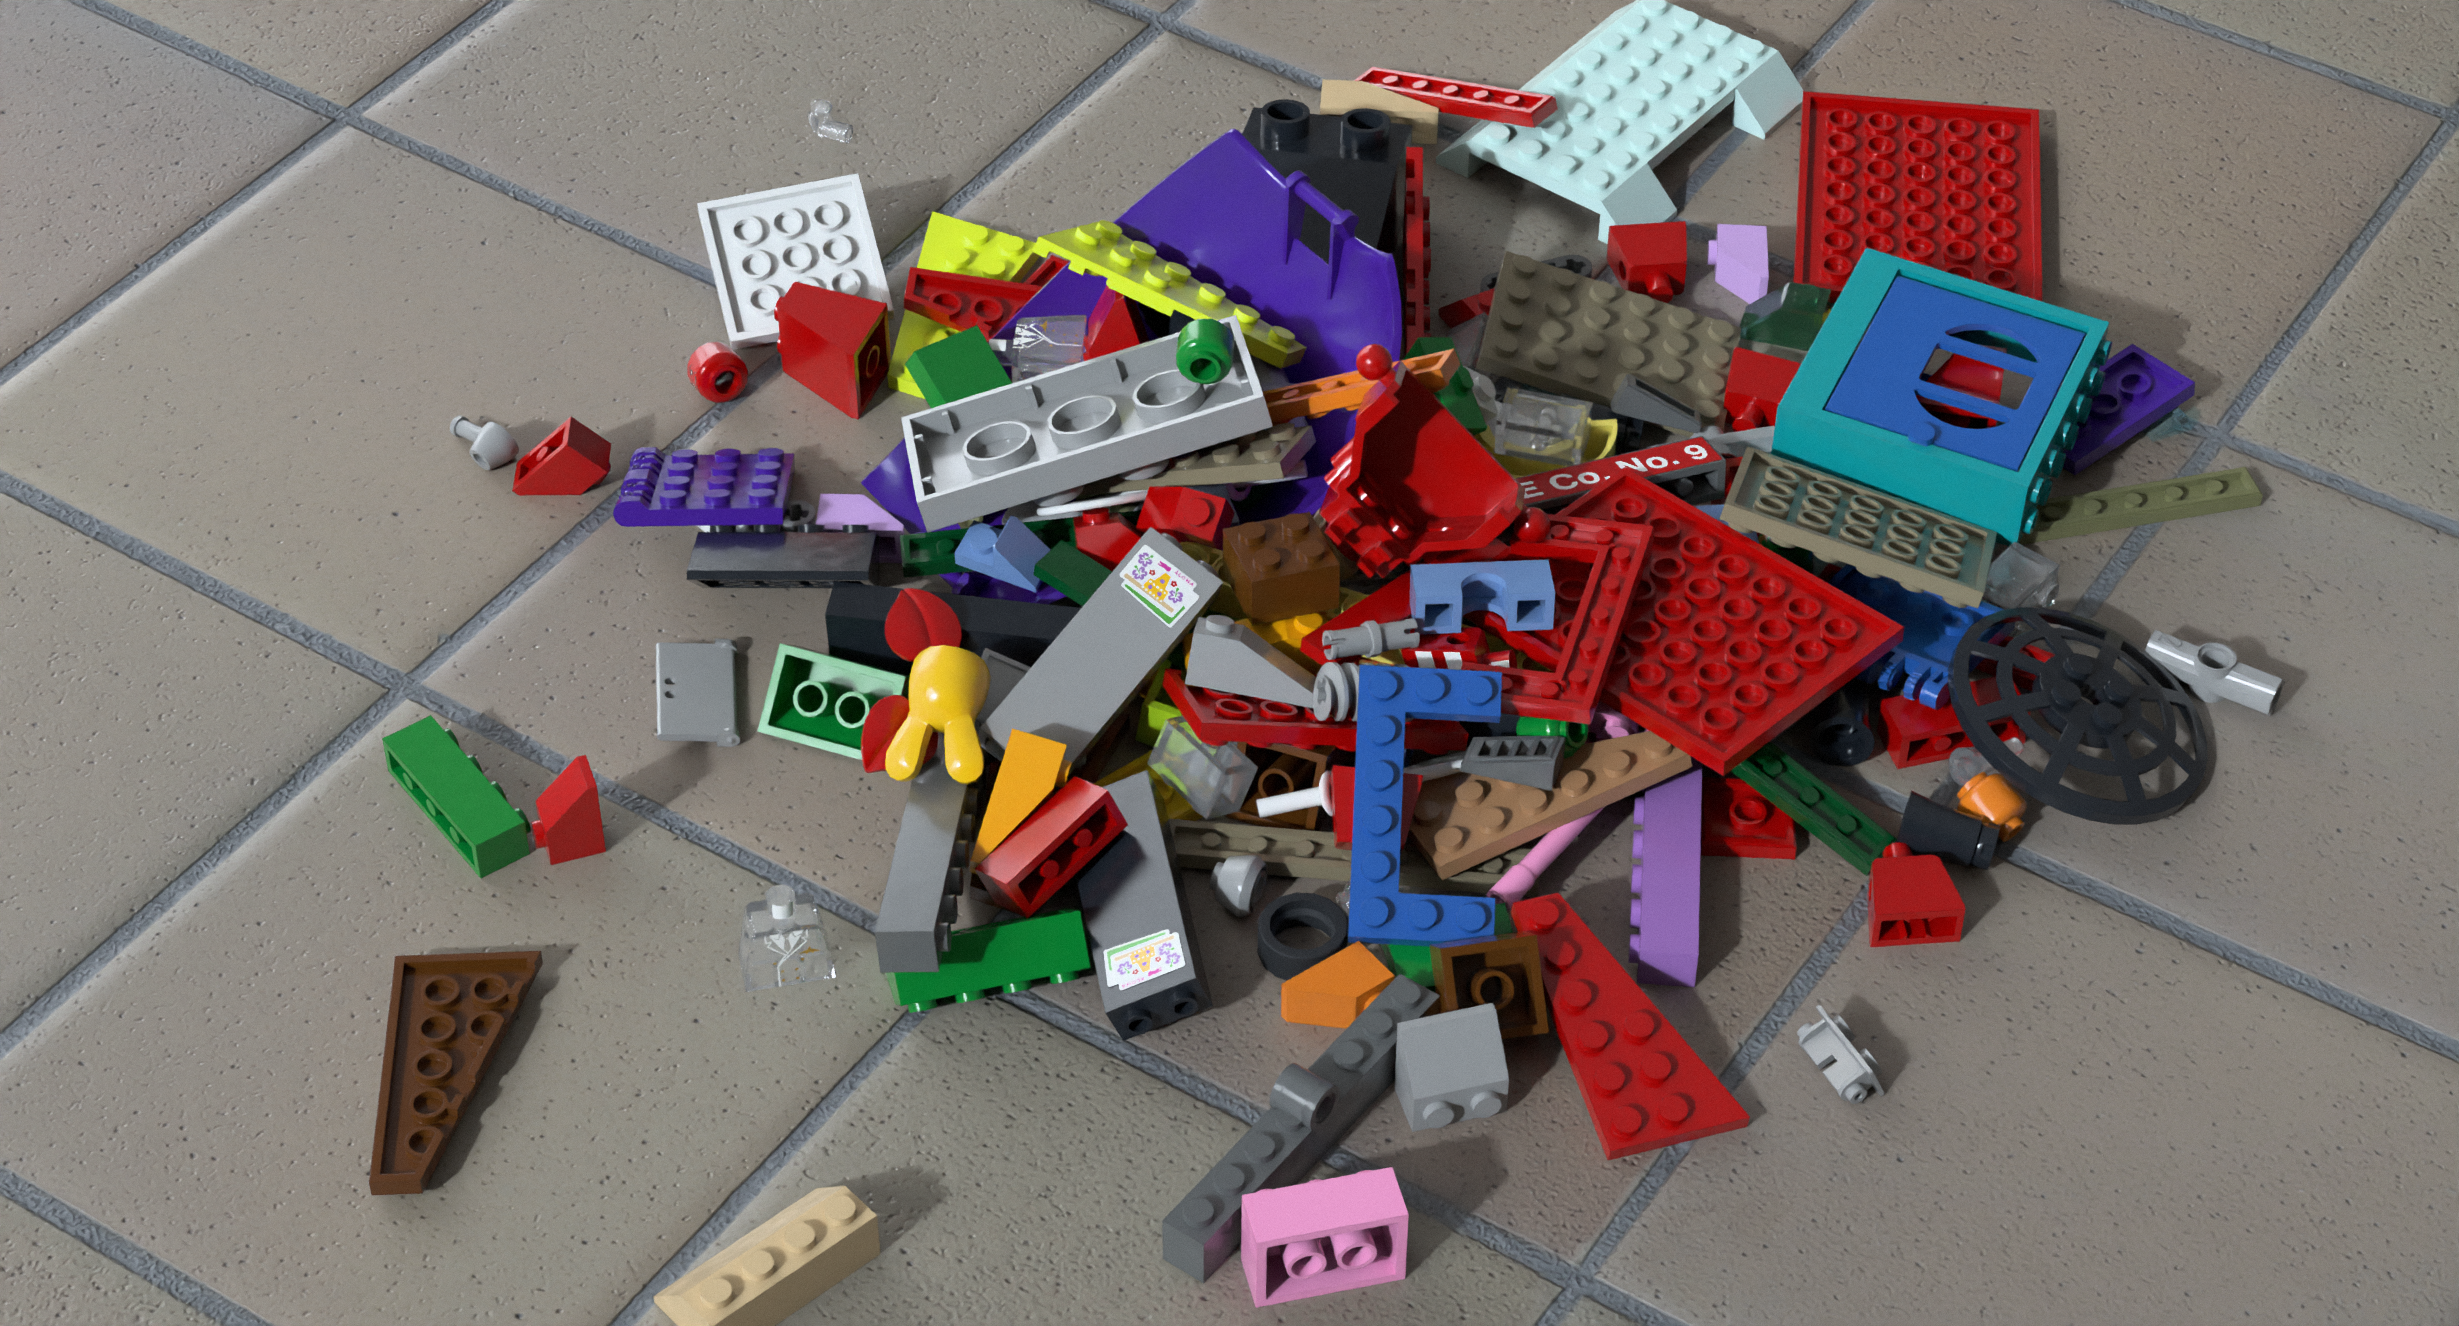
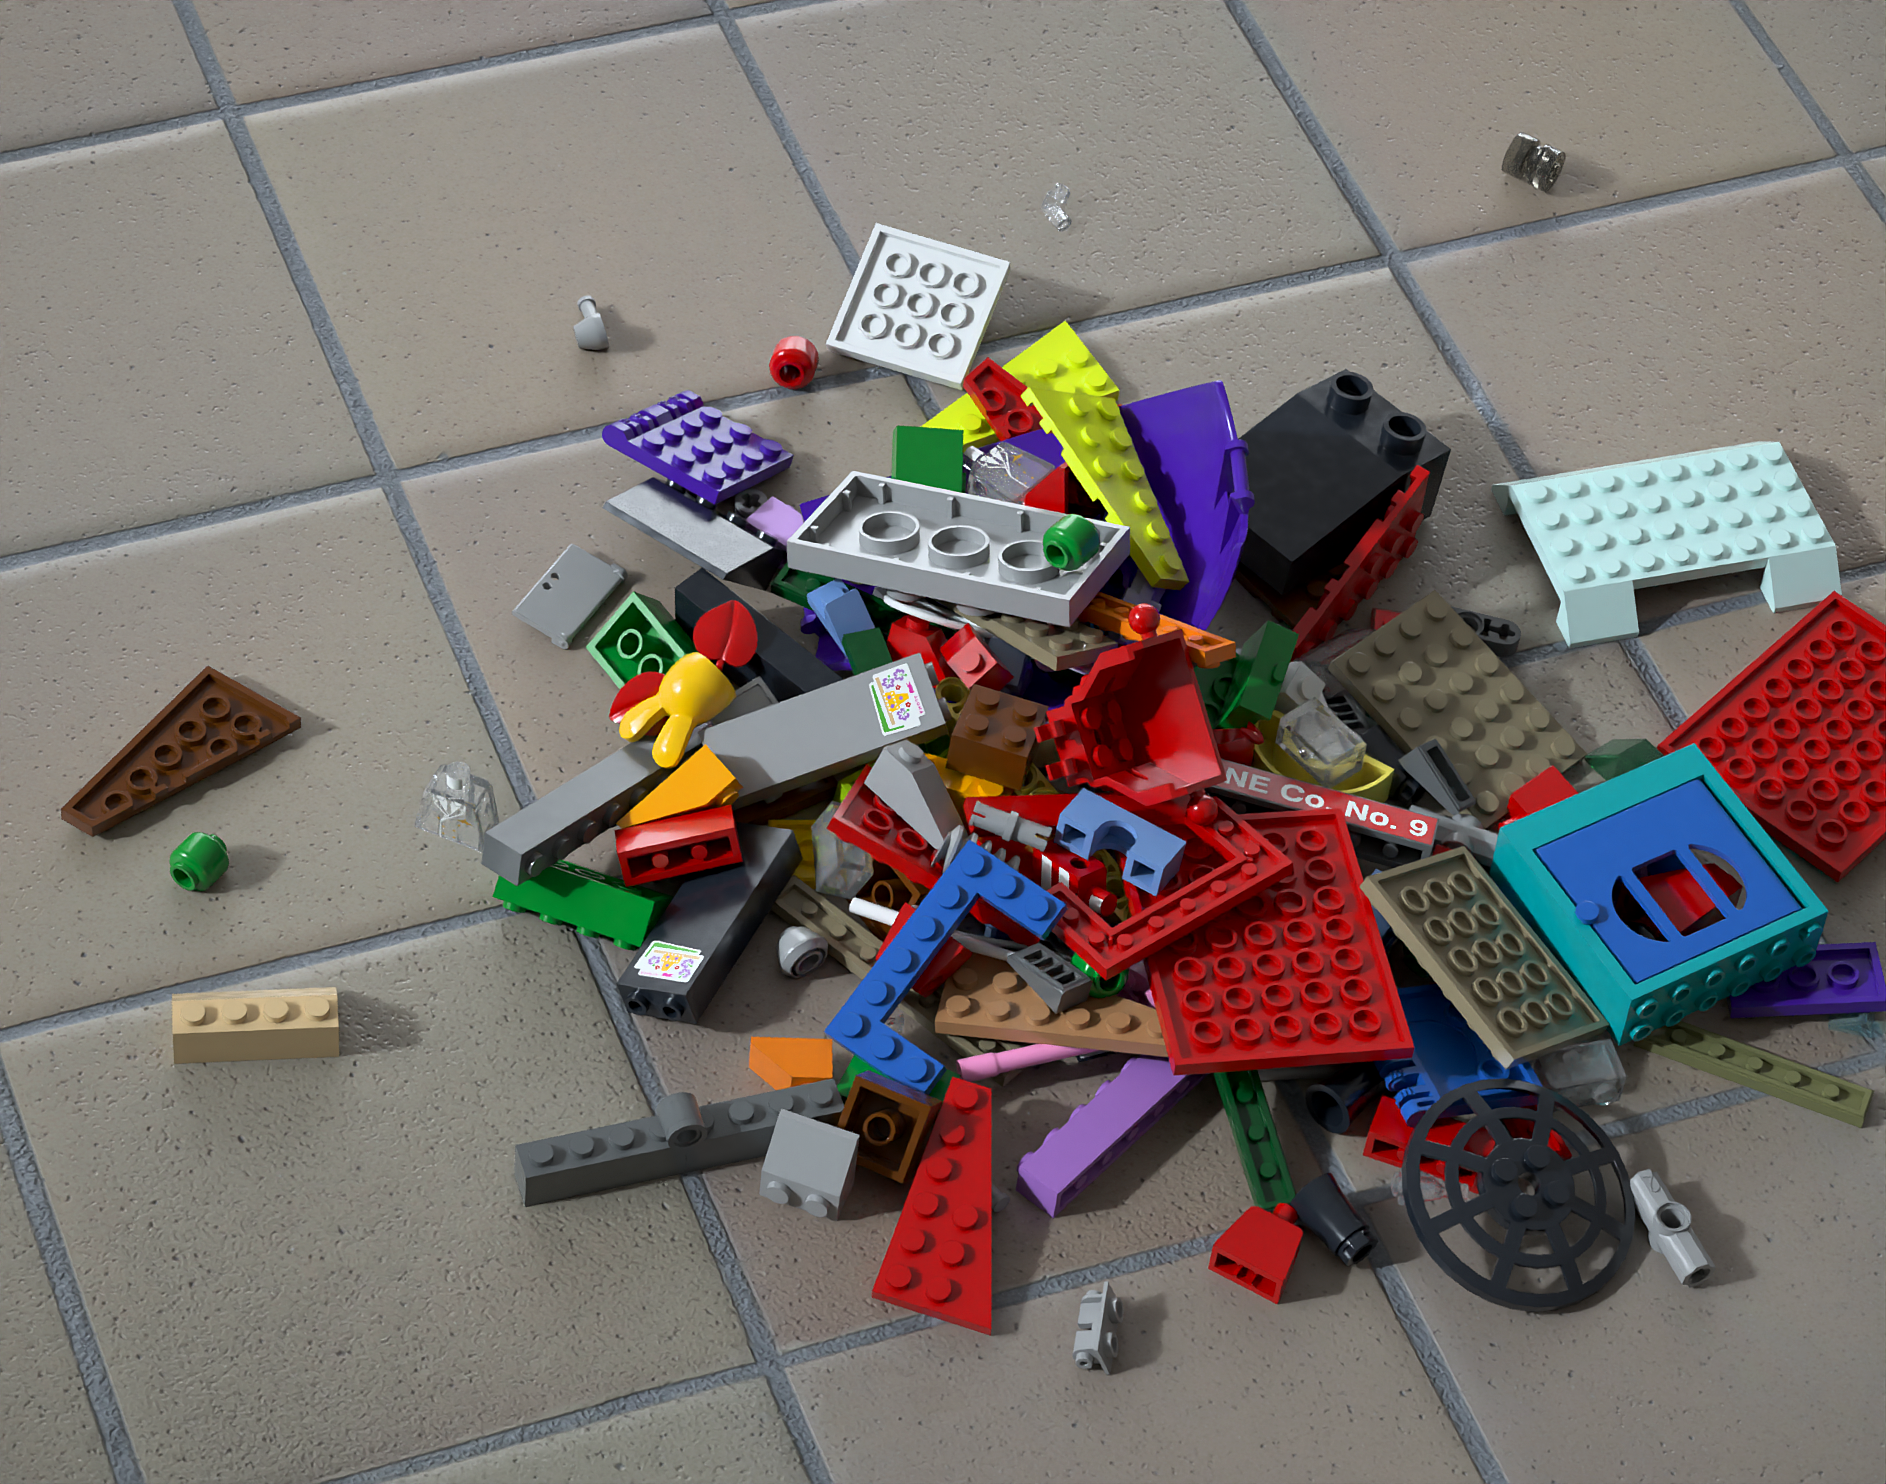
camera: 30 degrees right, 5 degrees up
green brick [382,715,531,878] -> none
red slope [512,416,611,496] -> none
red slope [530,755,606,865] -> none
red slope [774,282,891,419] -> none
bright pink brick [1241,1167,1409,1308] -> none
black tyre [1257,892,1348,981] -> none
tan slope [1320,79,1439,144] -> none
red tile [1354,67,1558,128] -> none
red torso [1606,221,1687,303] -> none
red tile [1701,777,1796,860] -> none
lavender slope [1707,224,1769,309] -> none
orange head [1957,772,2027,842] -> none
none -> green head [169,832,229,891]

